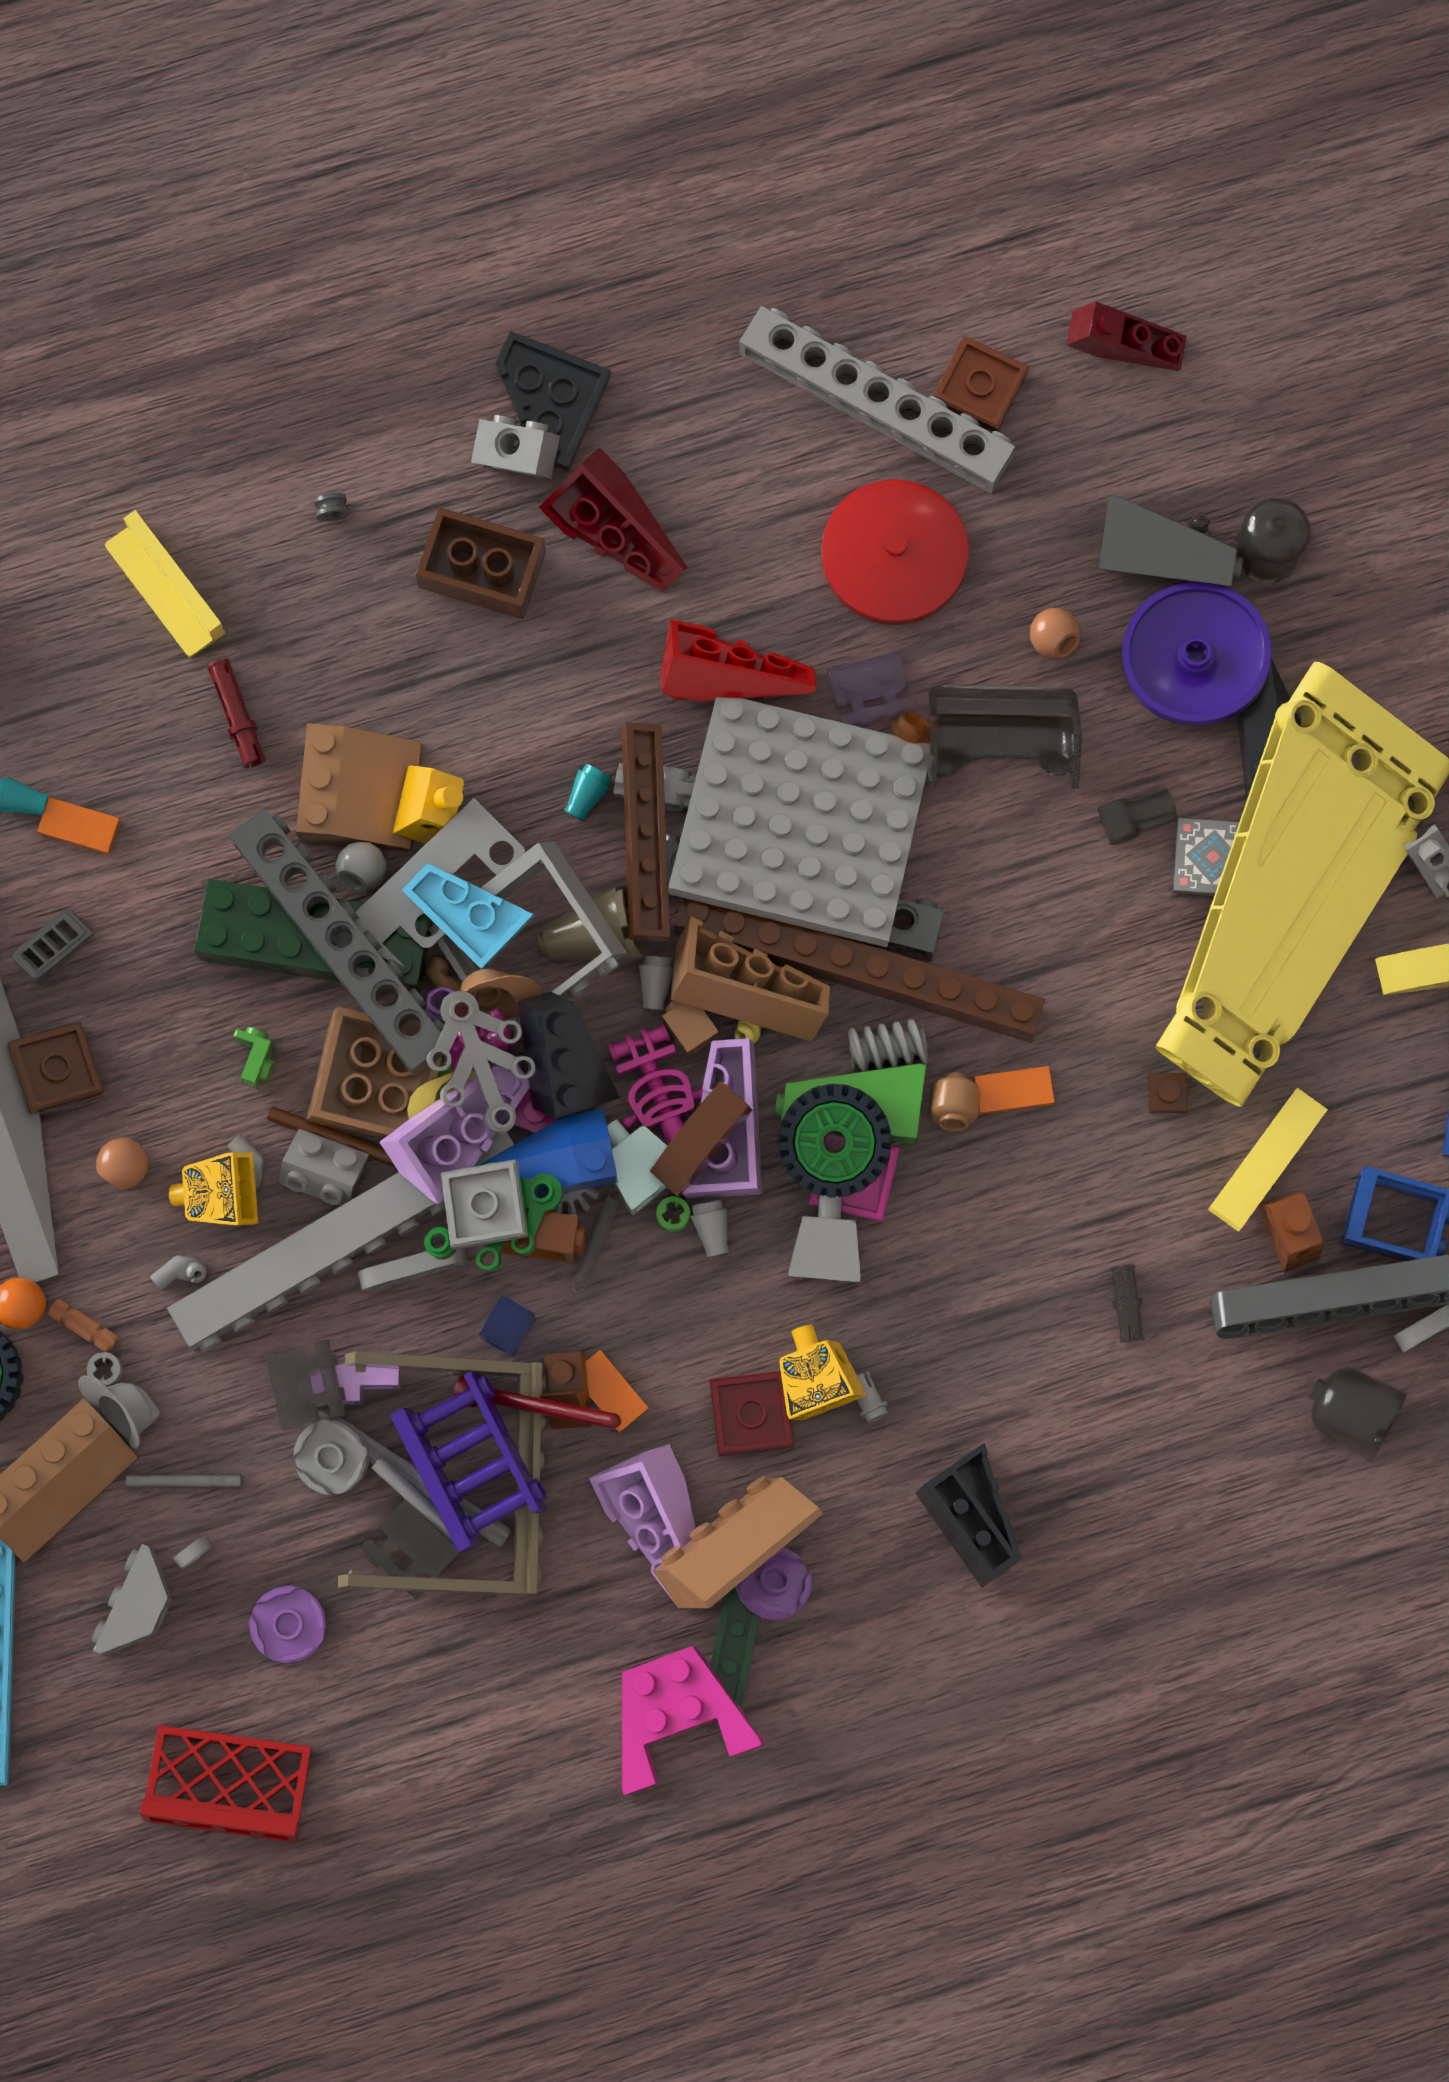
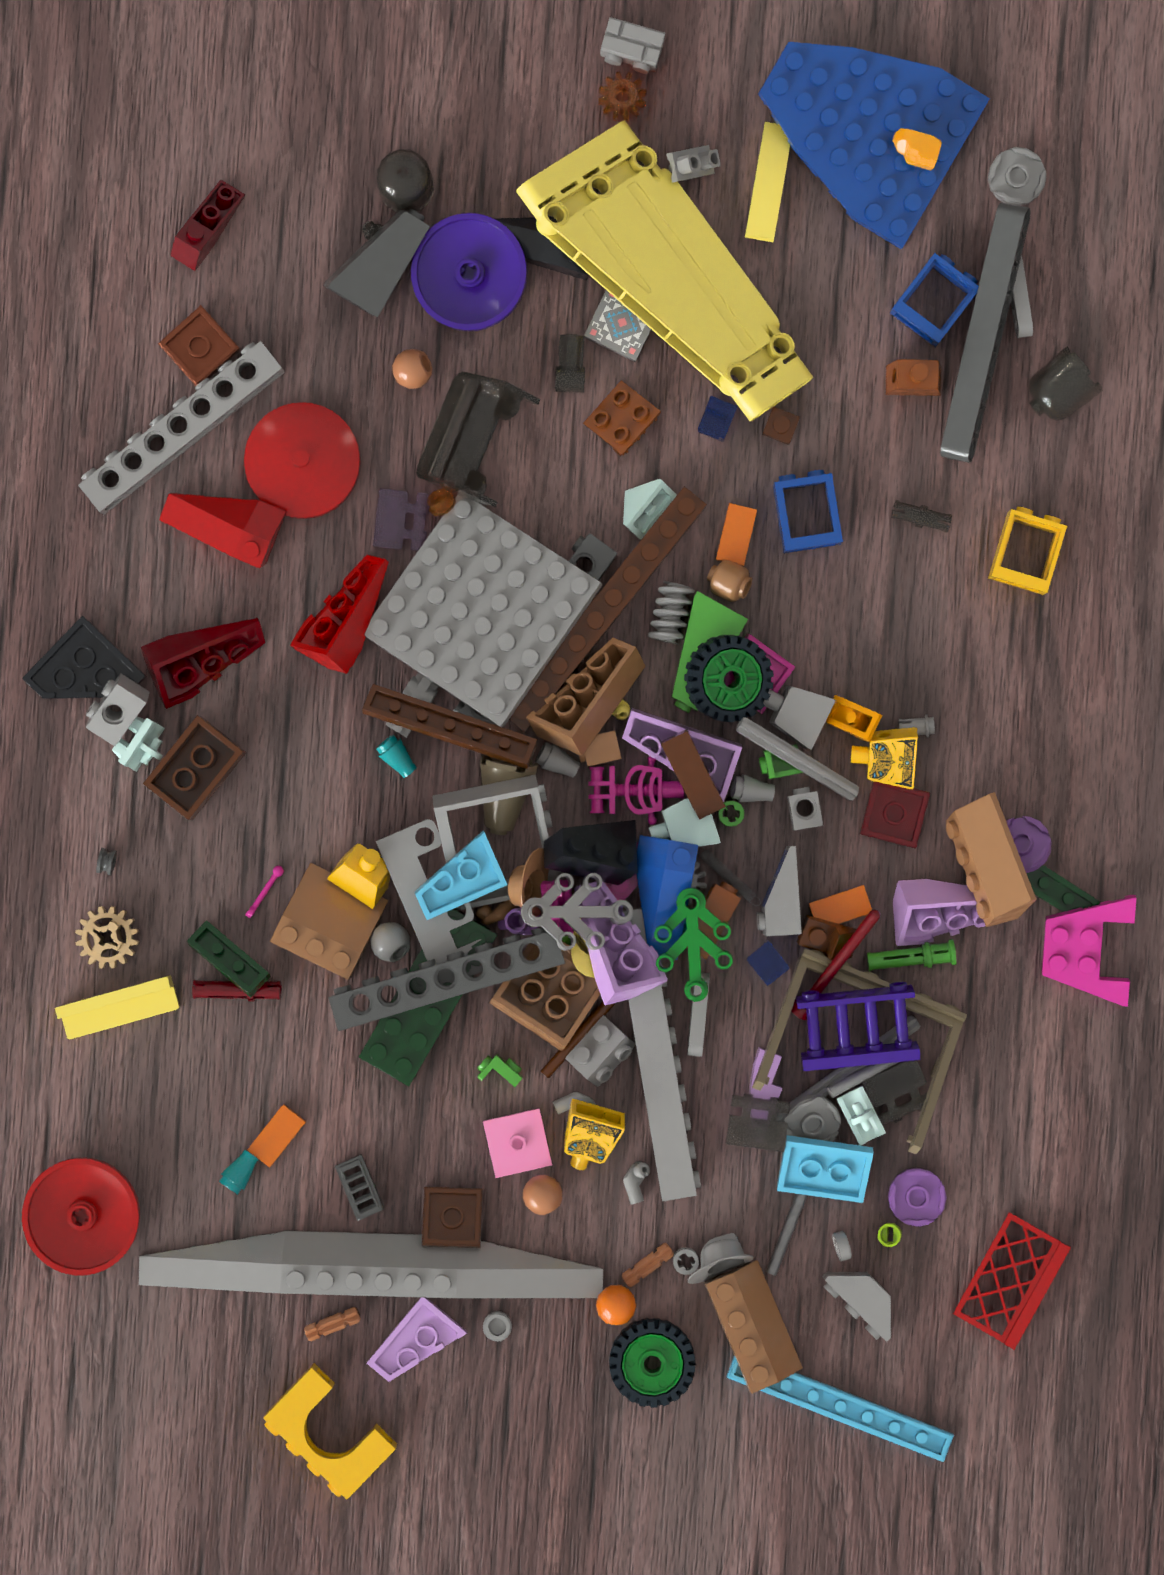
camera: 70 degrees left, 10 degrees up
light grey tile [441,1160,528,1250] -> none
black wedge [915,1443,1021,1588] -> none
light yellow slope [1208,1088,1328,1232] -> none
none -> tan gear [75,906,140,969]
none -> light aqua hips [112,716,165,772]
none -> red wedge [159,493,287,569]
none -> dark green plate [187,920,271,998]
none -> dark pink hinge [245,866,284,918]
none -> bright pink plate [483,1108,552,1178]
none -> dark orange hinge [583,380,661,456]
none -> light aqua slope [623,479,677,540]
none -> clear blue panel [698,396,738,442]
none -> light grey axle [736,717,859,801]
none -> light grey slope [756,846,802,936]
none -> bright green bracket [759,744,803,779]
none -> blue window [773,470,843,554]
none -> medium azure plate [777,1135,874,1203]
none -> light grey brick [787,787,823,831]
none -> light orange slope [826,695,883,742]
none -> light aqua hips [836,1085,886,1146]
none -> bright green pin [867,939,957,971]
none -> lime hinge [878,1223,902,1247]
none -> yellow window [988,507,1067,595]

